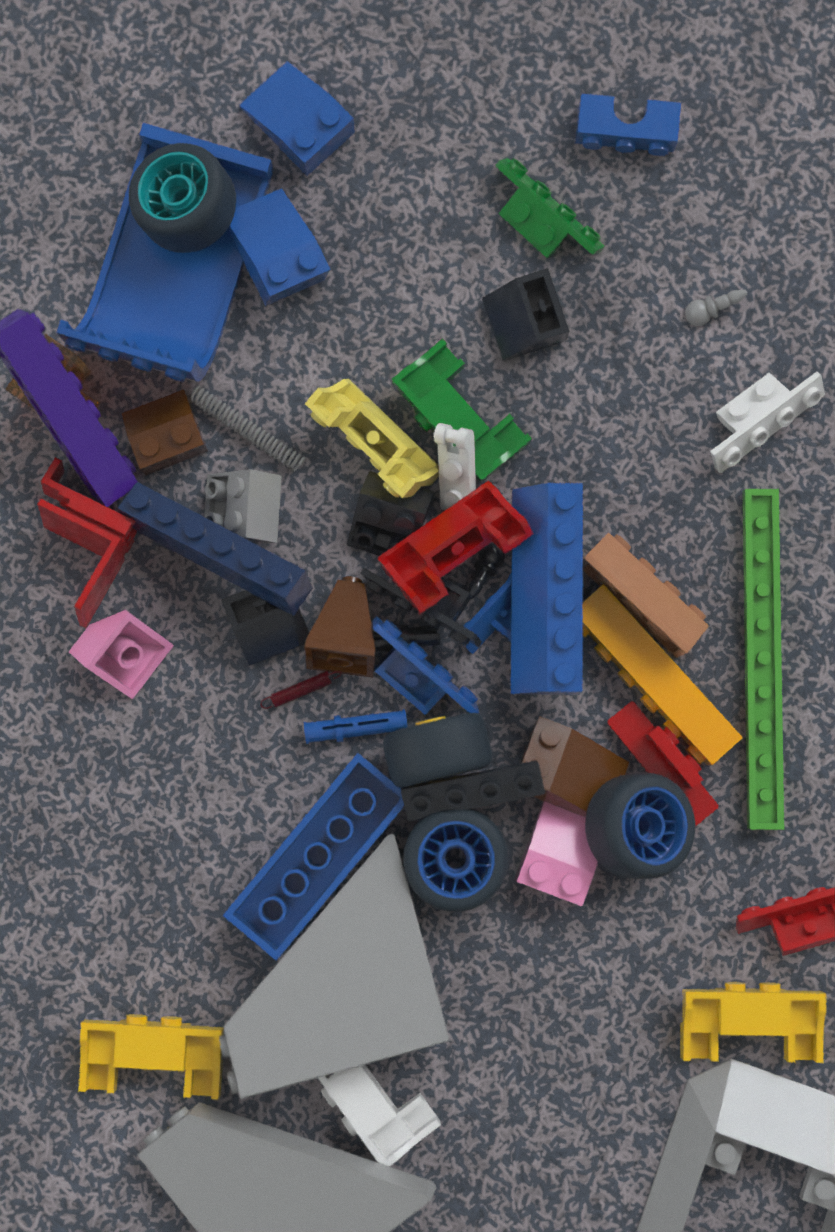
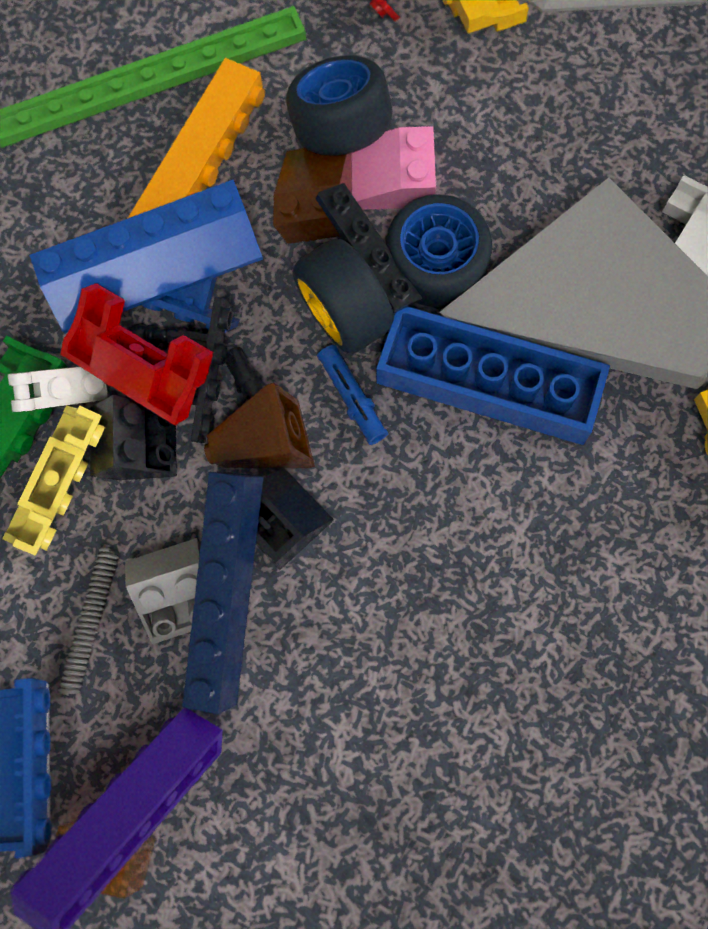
camera: 105 degrees left, 10 degrees down
red piece [37,457,137,628] -> none
bright pink slope [69,610,174,699] -> none
reddish brown slope [121,389,208,475] -> none
dark red piece [260,670,342,709] -> none
blue bracket [372,616,480,715] -> none
nougat slope [583,532,709,658] -> none
red bracket [607,701,719,827] -> none

